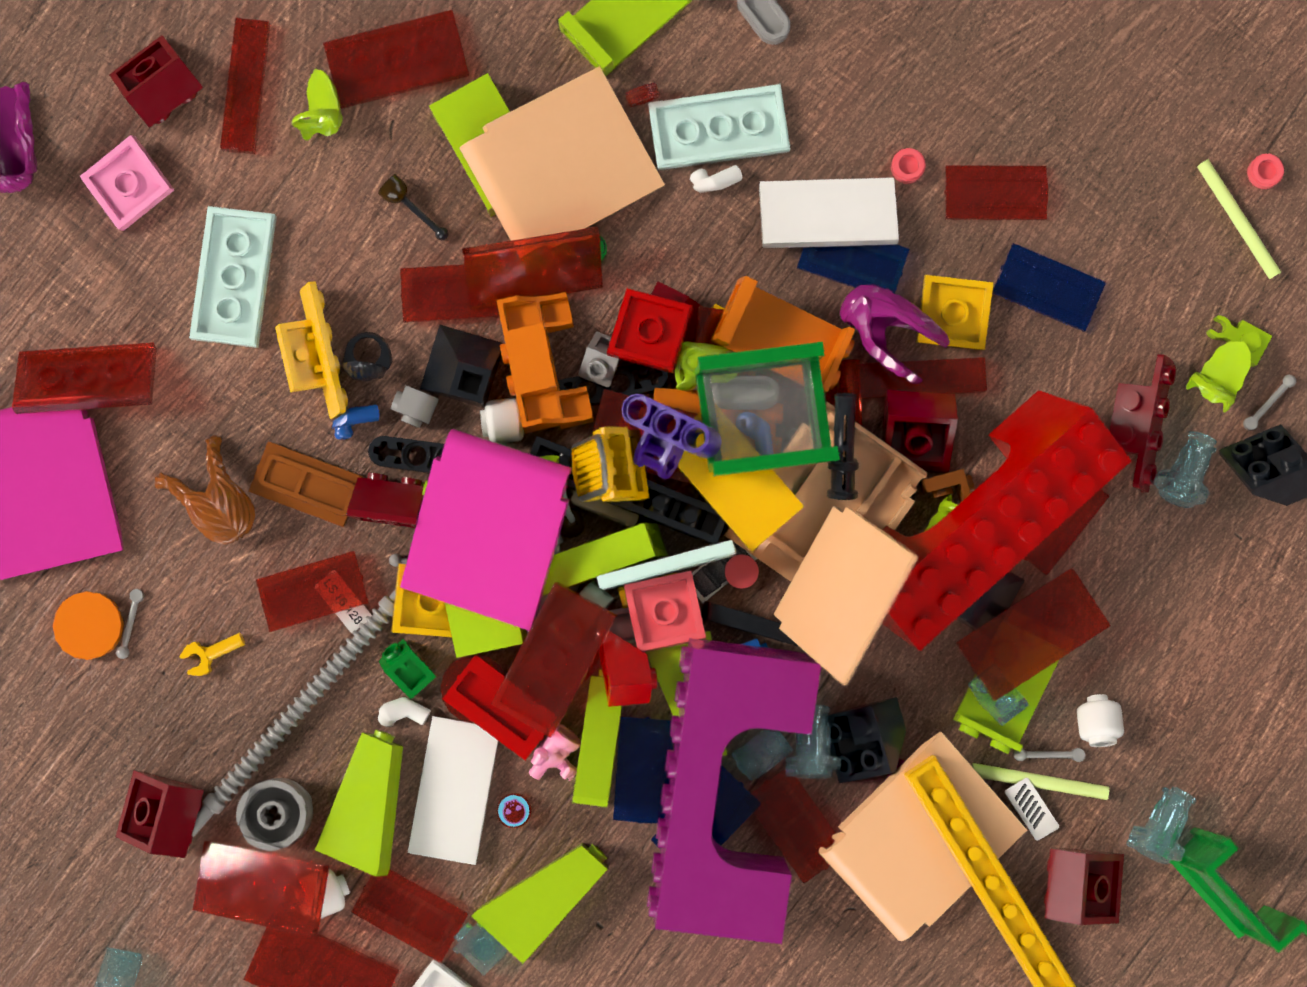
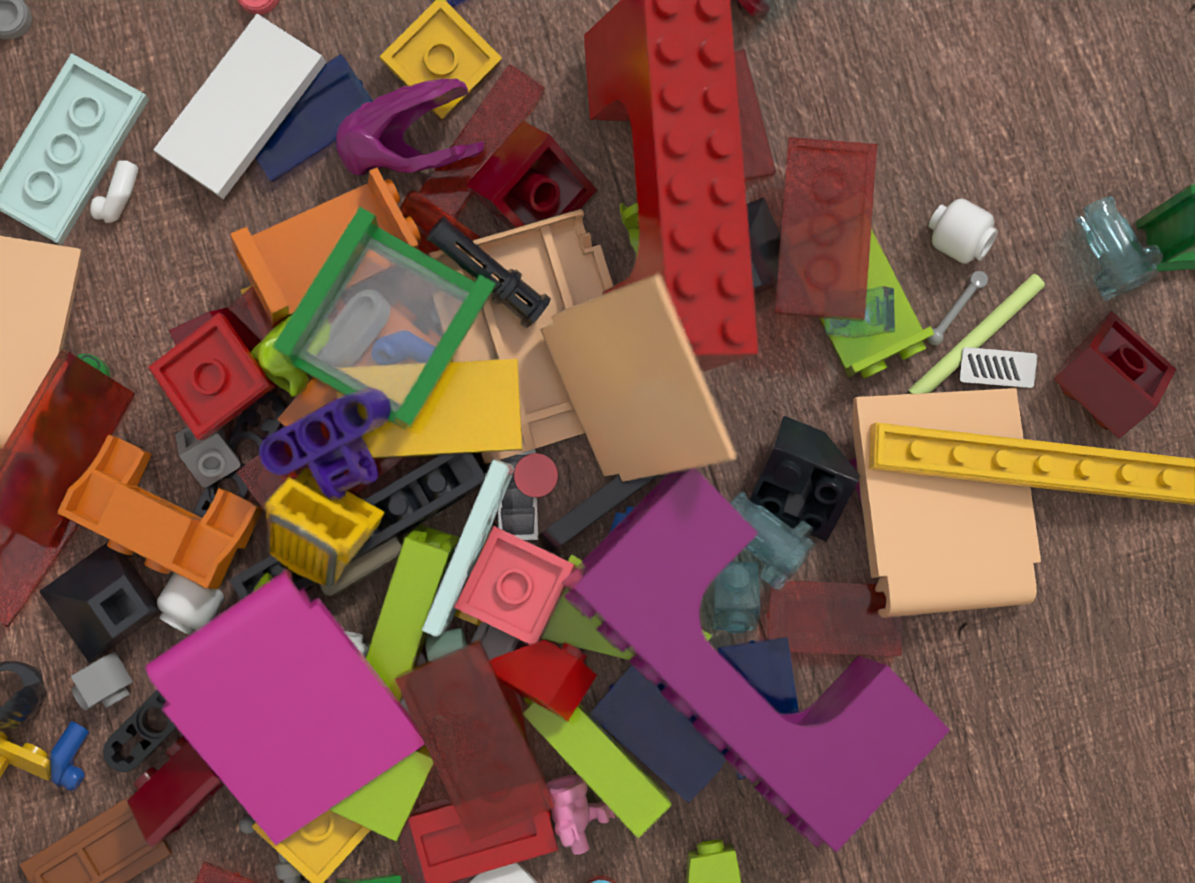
camera: 55 degrees left, 0 degrees up
dark brown hinge [560,481,585,538] -> none
dark orange bracket [919,469,975,503] -> none

